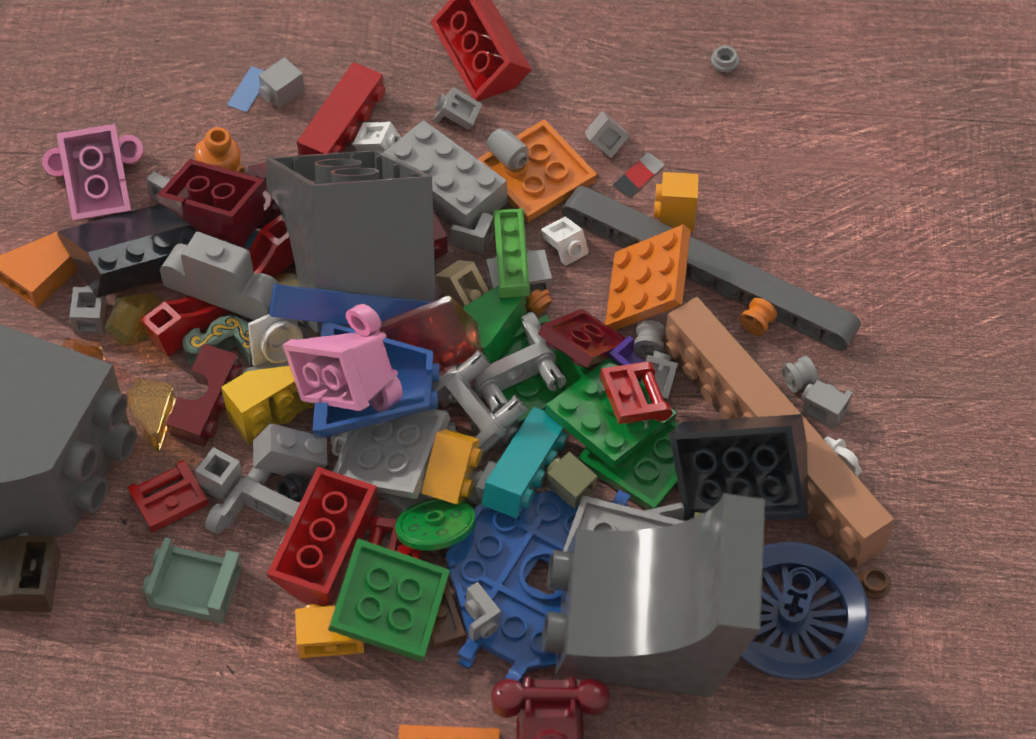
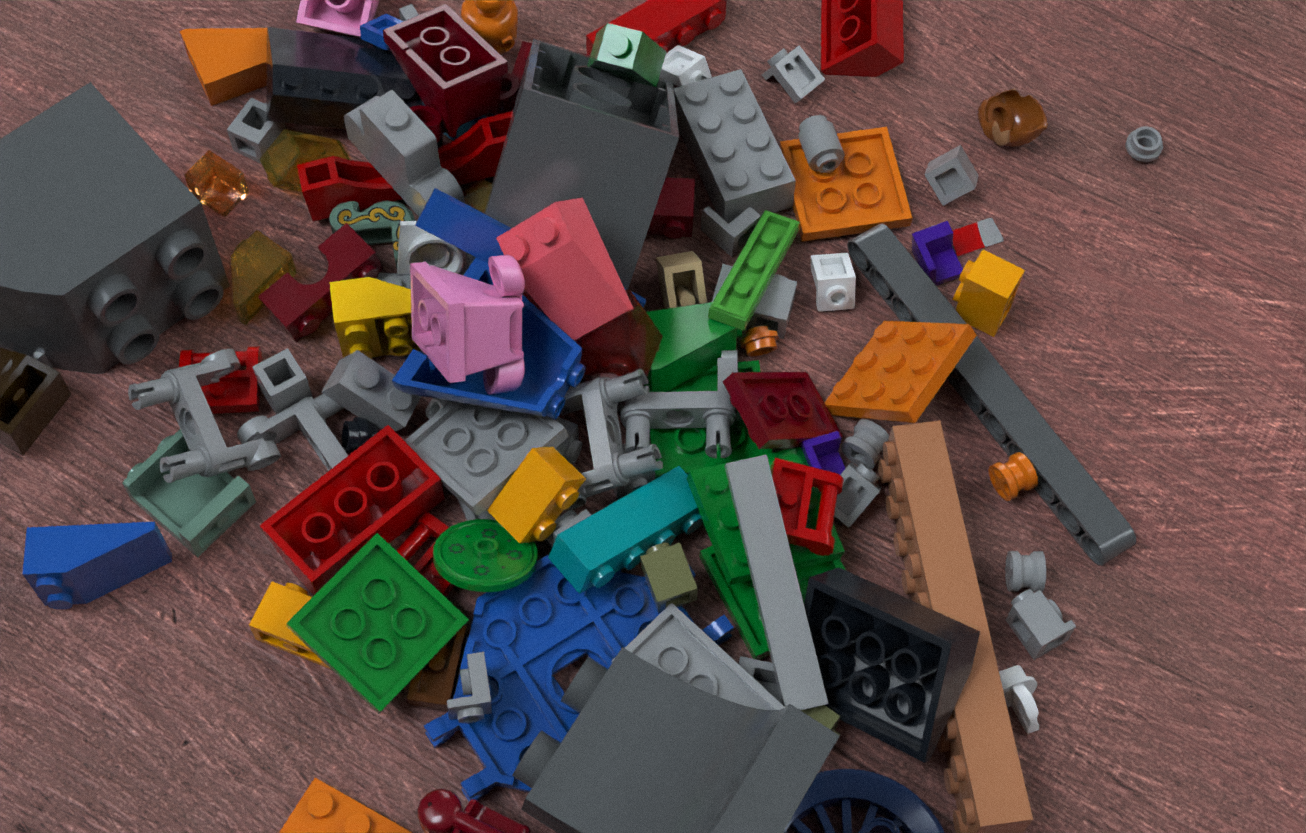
camera: 25 degrees right, 5 degrees up
none -> blue slope [22,522,172,610]
none -> light grey connector [128,349,281,483]
none -> blue plate [360,14,403,50]
none -> coral slope [496,198,634,341]
none -> green slope [587,23,666,87]
none -> light grey tile [724,455,828,711]
none -> dark purple panel [912,221,963,286]
none -> dark orange hair [978,88,1048,147]

